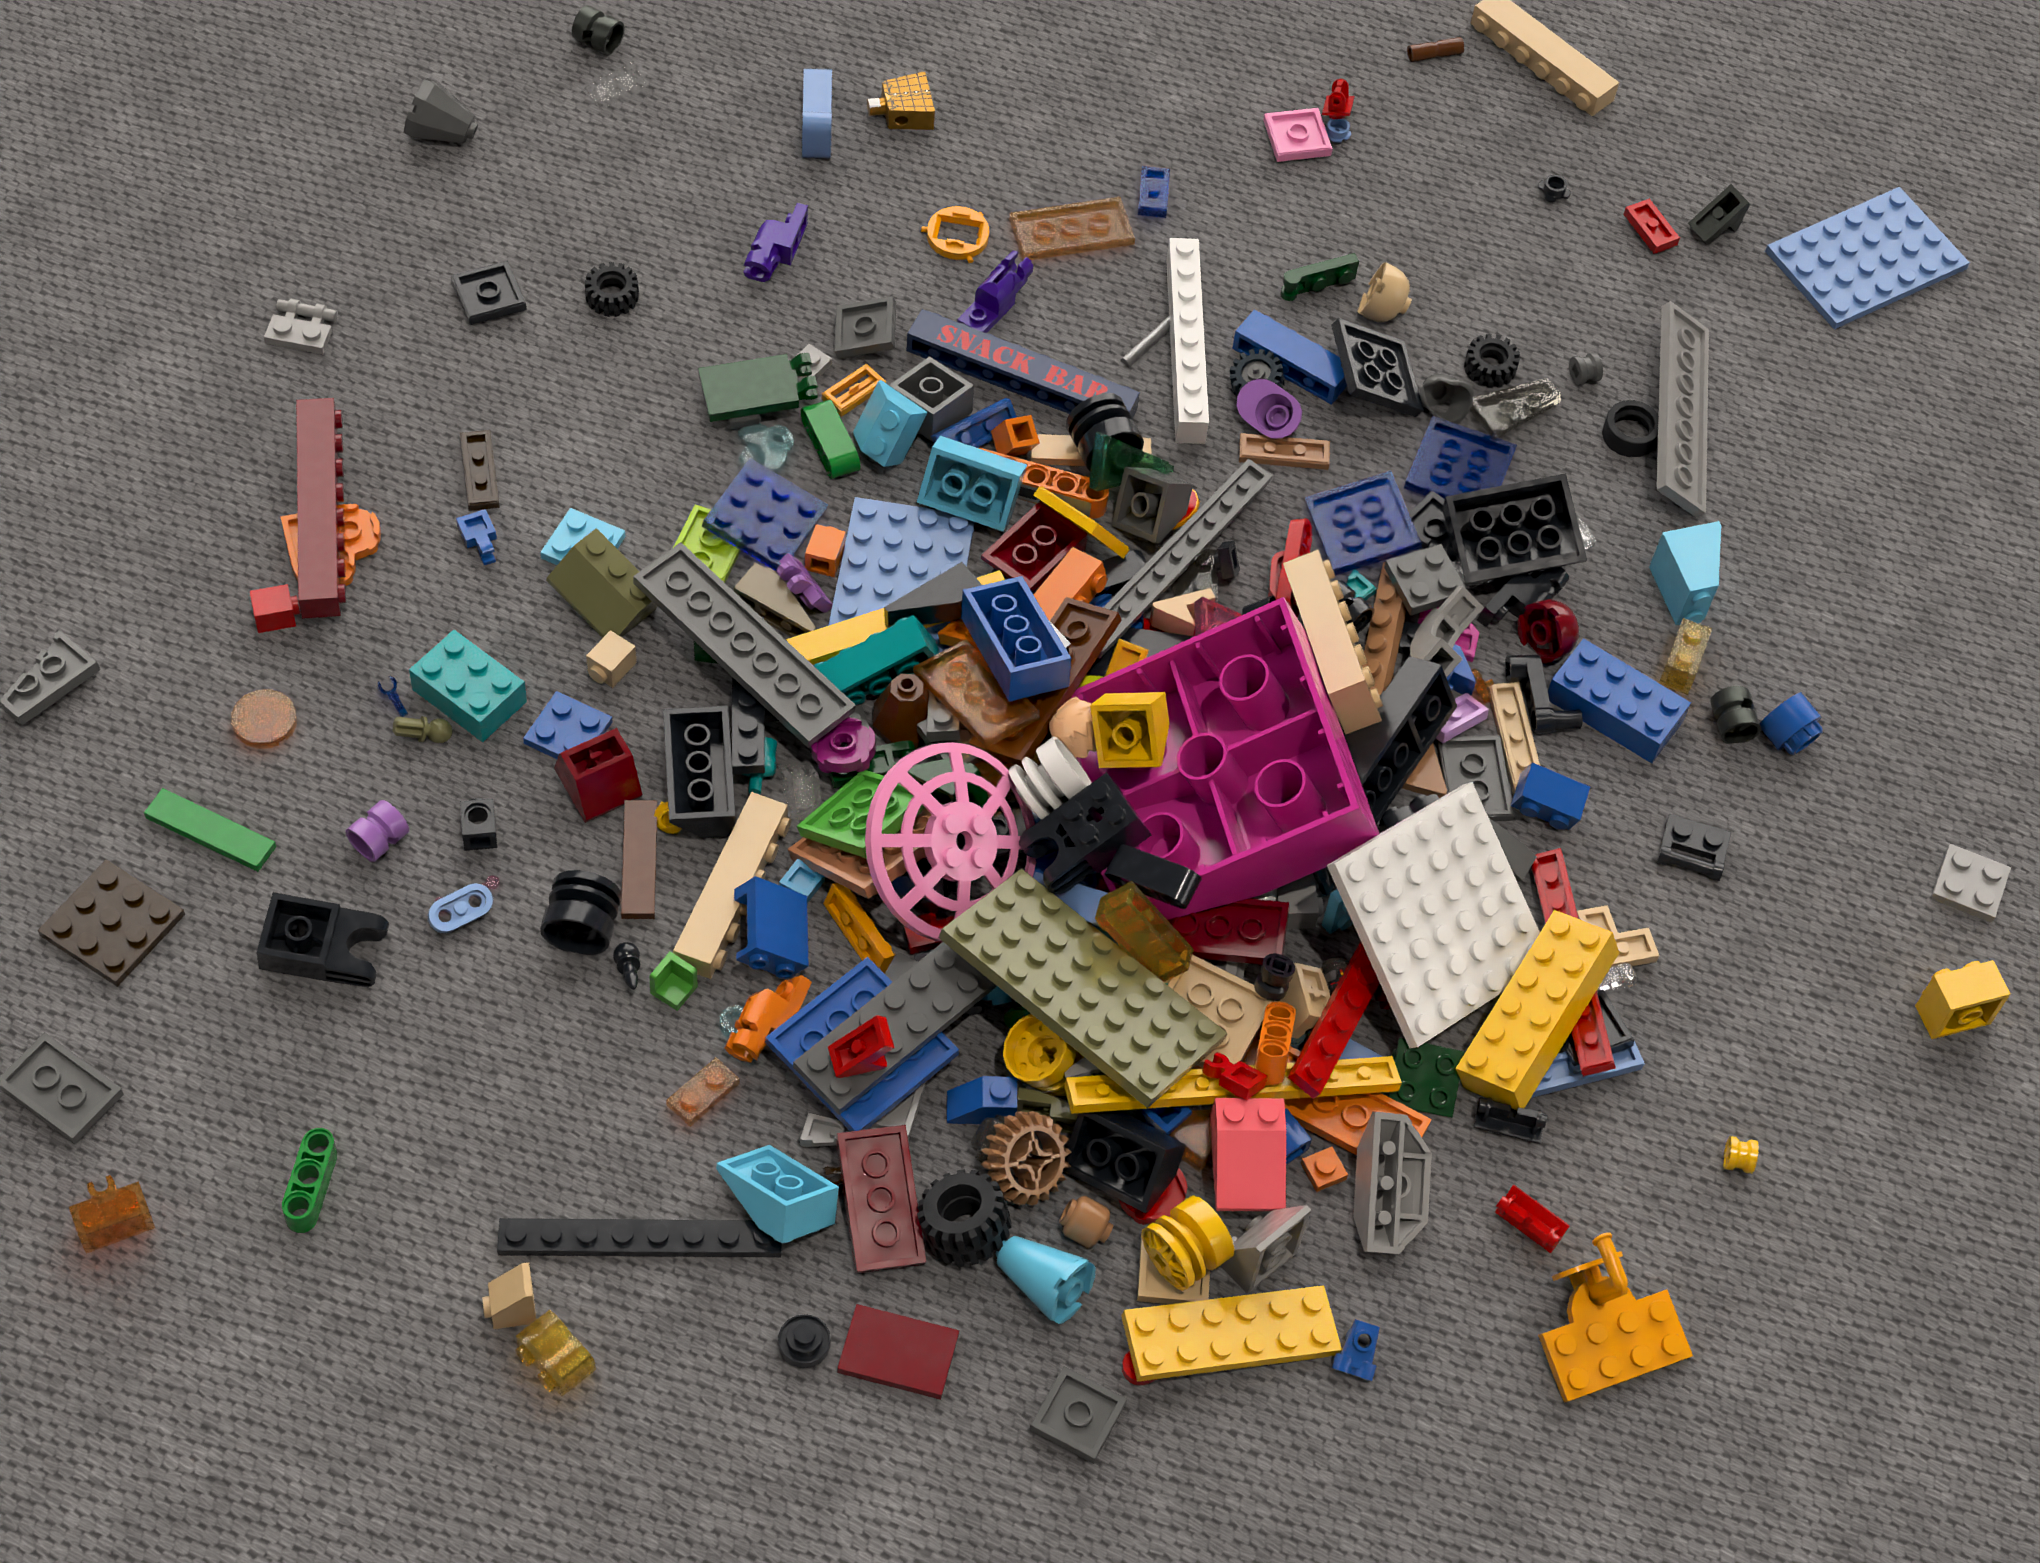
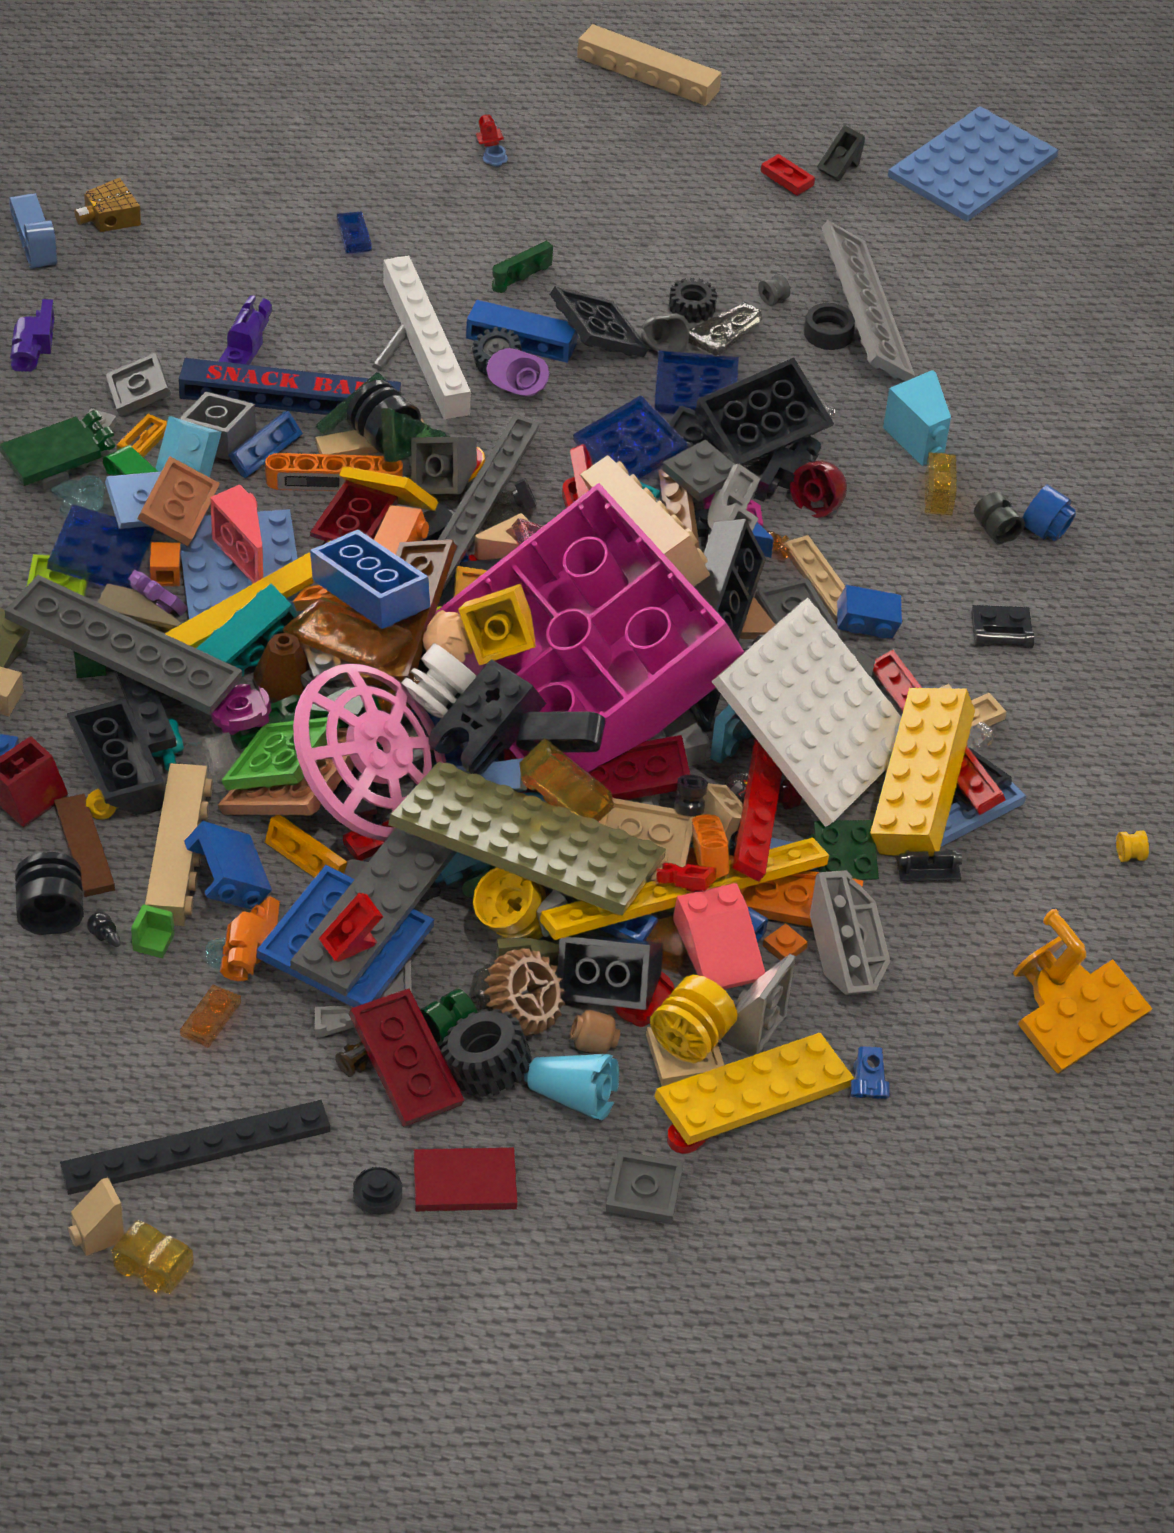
camera: 15 degrees left, 10 degrees down
medium azure slope [716,1145,839,1243] -> none
dark azure plate [779,859,825,903] -> none
slope [884,562,982,628] -> none
medium azure brick [917,436,1027,532] -> none
light orange piece [921,206,989,263] -> none
blue slope [947,1076,1017,1125] -> none
orange brick [991,415,1040,457] -> none
clear orange tile [1009,196,1135,260] -> none
medium nougat tile [1239,433,1330,470] -> none
bright pink plate [1263,108,1332,162] -> none
tan cylinder [1357,262,1412,322] -> none
reddish brown piece [1407,37,1464,62] -> none
lavender plate [1436,693,1489,743] -> none
red hinge [1495,1185,1570,1253] -> none
black beam [1505,655,1583,733] -> none
black plate [1538,174,1571,202] -> none
brick [1548,638,1691,763] -> none
none -> light blue plate [105,472,161,529]
none -> nougat plate [137,456,220,546]
none -> coral slope [210,484,263,584]
none -> clear green tile [316,372,388,435]
none -> dark green wheel [420,988,478,1047]

